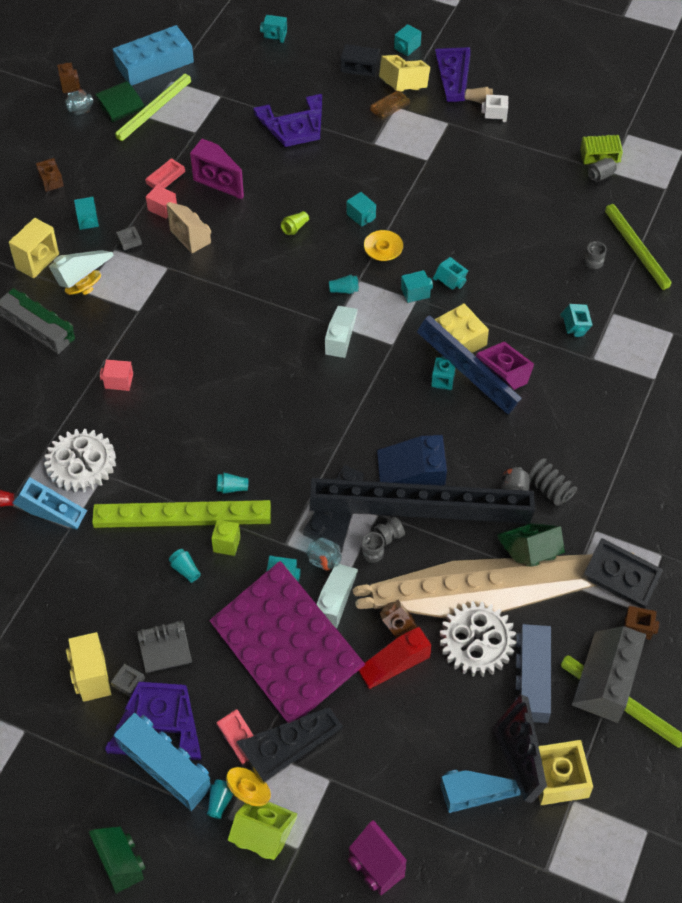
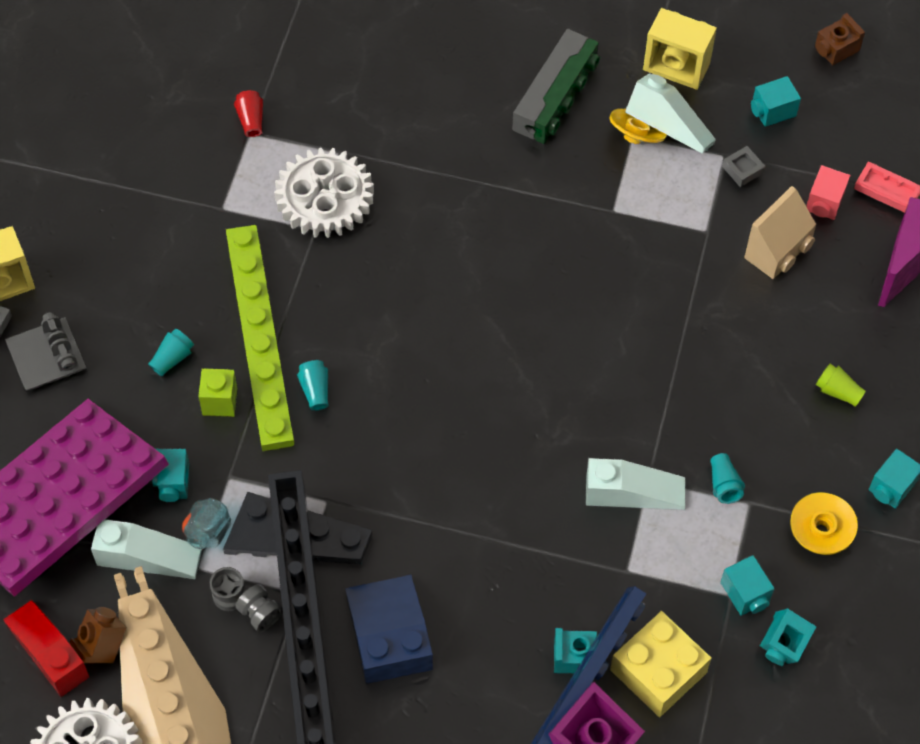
camera: 80 degrees right, 5 degrees up
dark azure slope [12,477,87,529] -> none
coral brick [100,360,133,391] -> none

